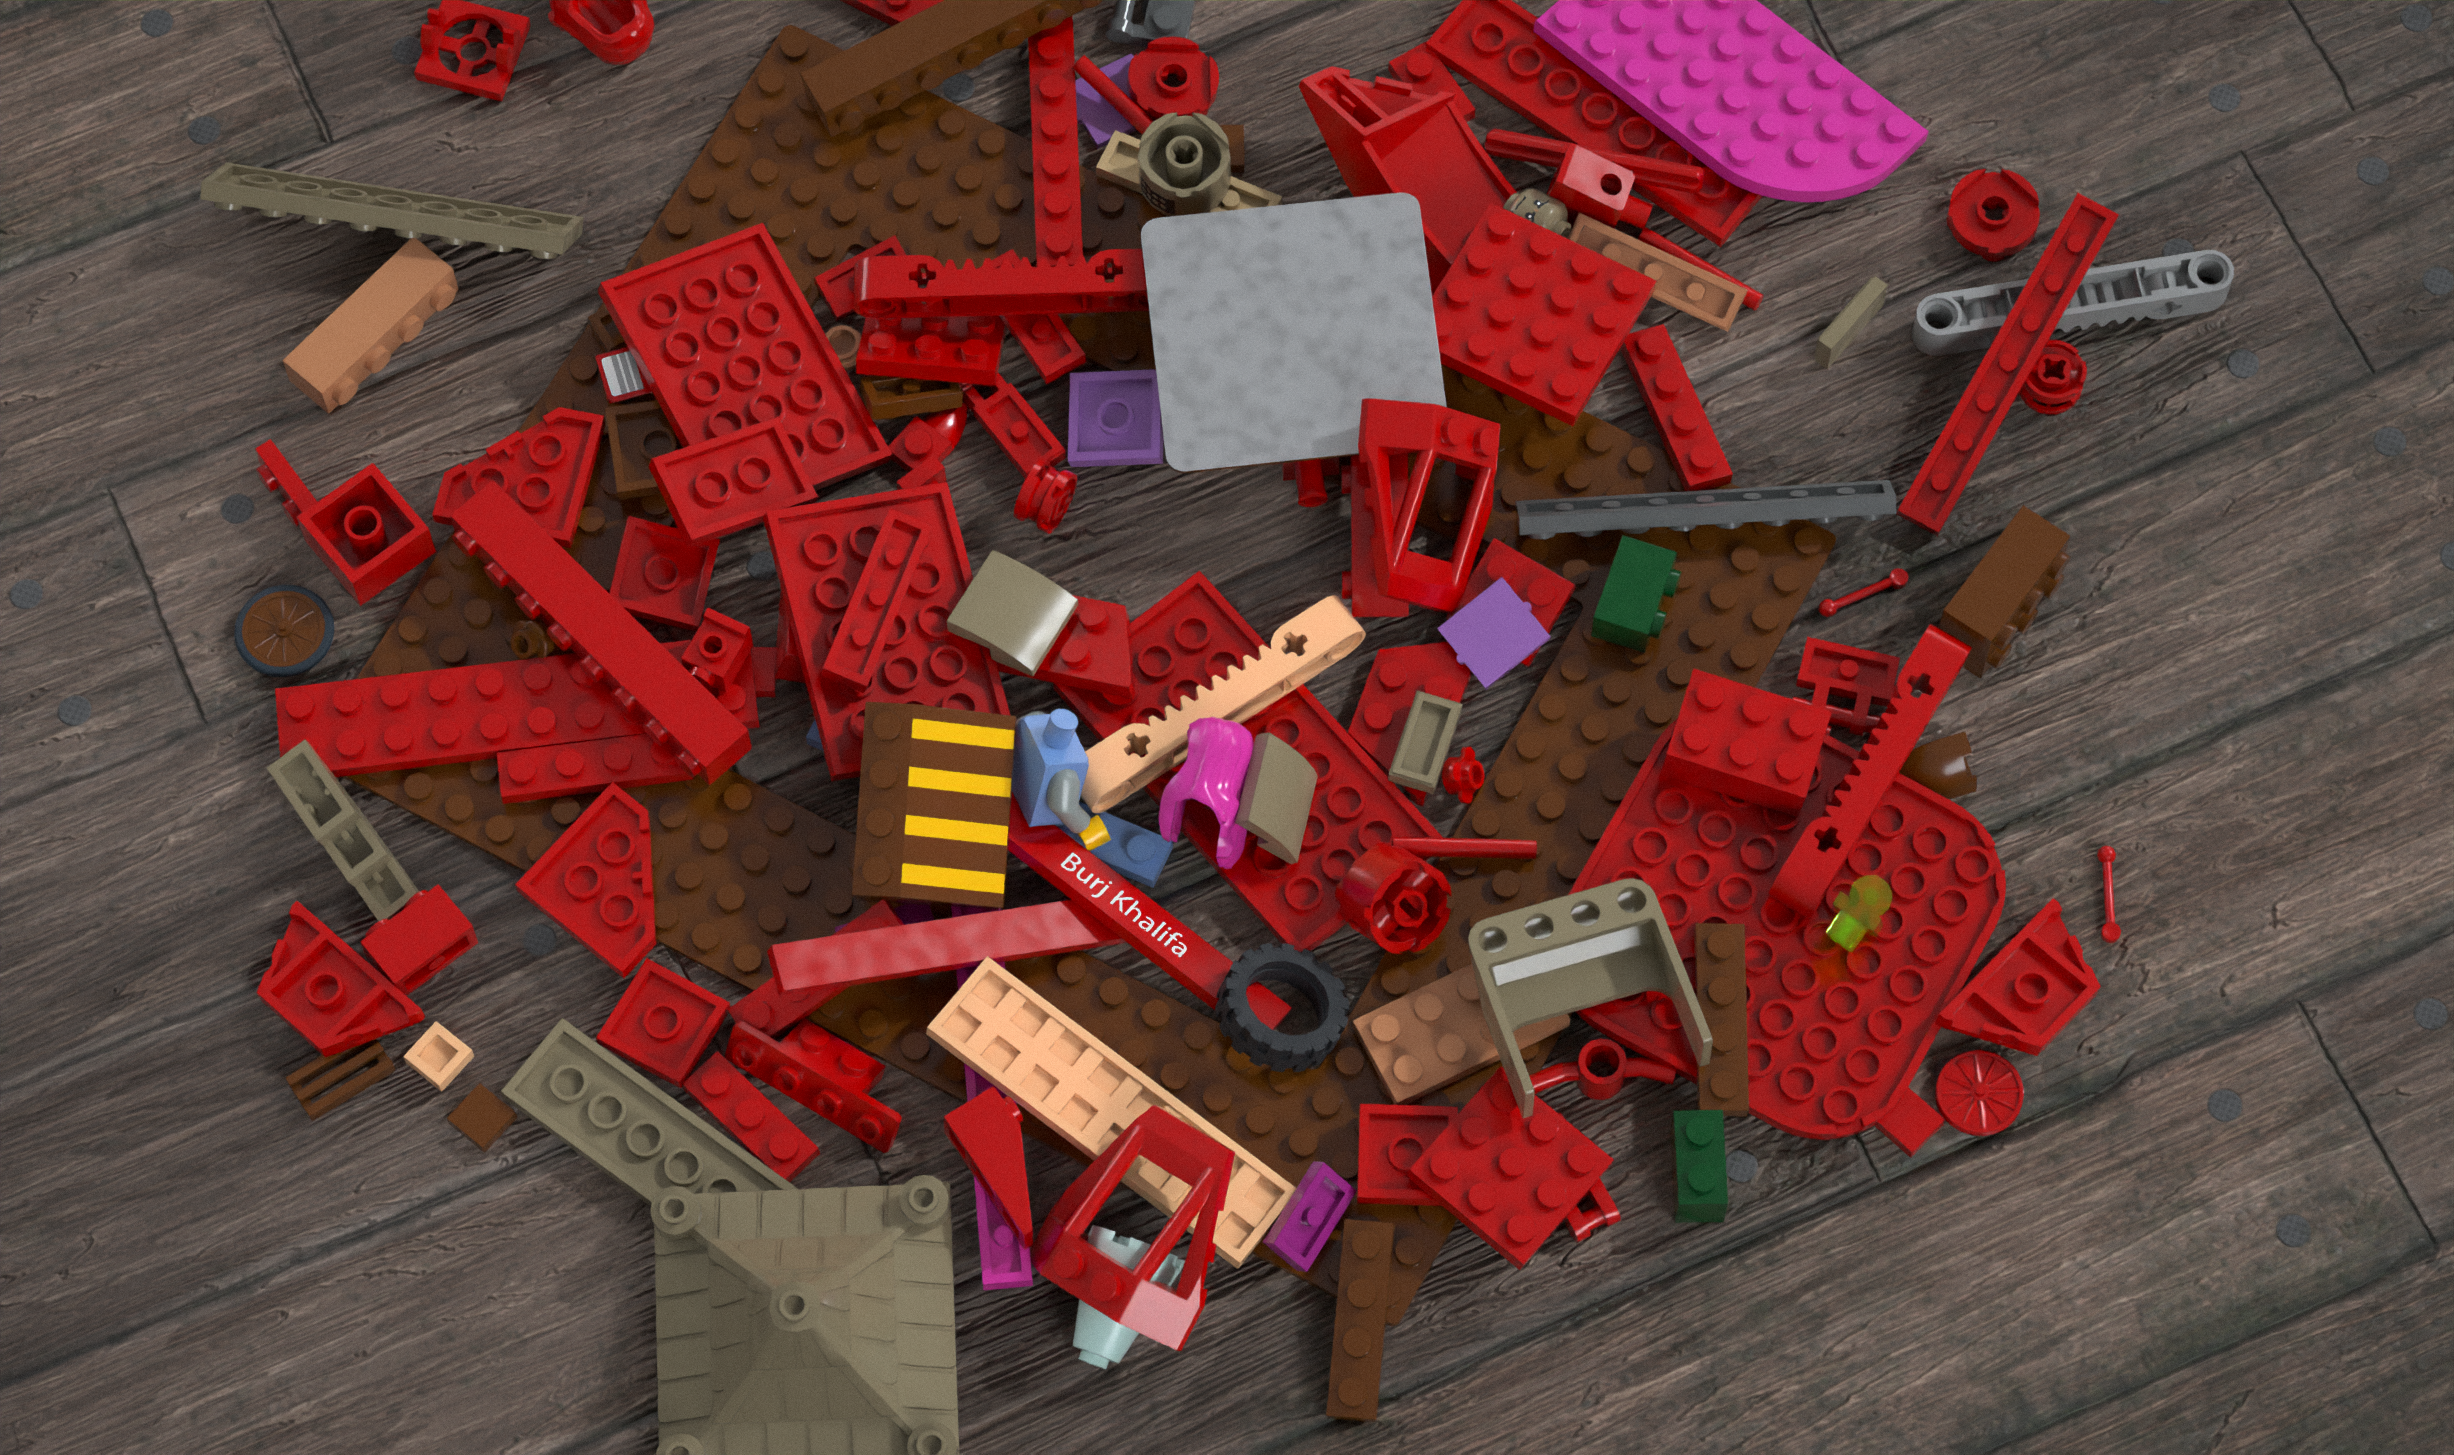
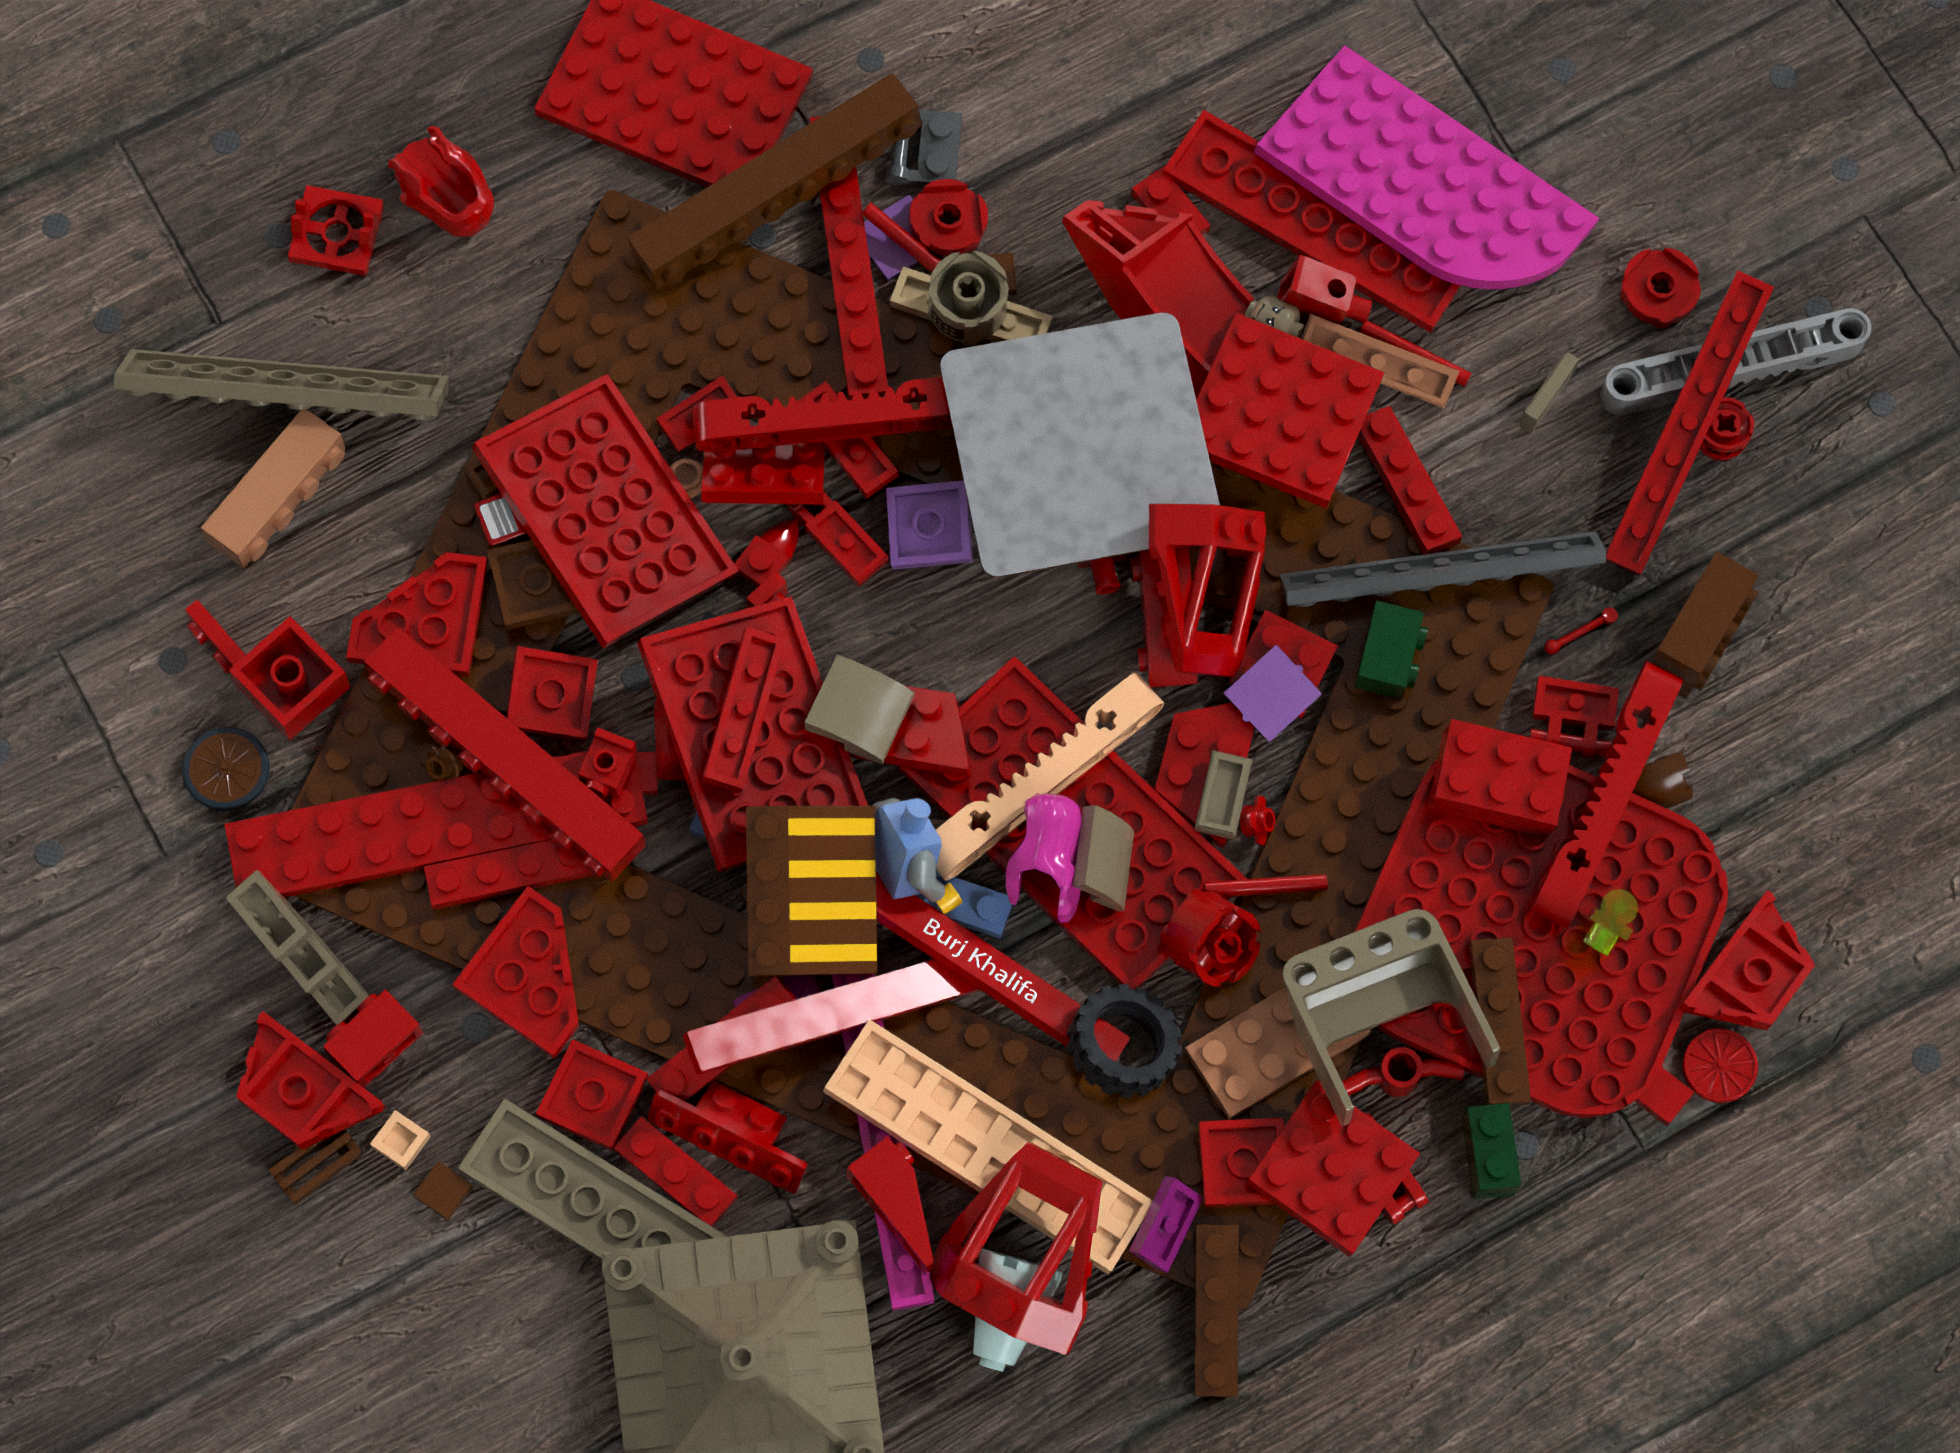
camera: 10 degrees left, 5 degrees up
red plate [648,417,818,548] -> none
reddish brown plate [860,376,963,420] -> none
red wheel [1014,459,1078,534] -> none
red axle [1485,129,1704,194] -> none
red hinge [2097,845,2121,943] -> none

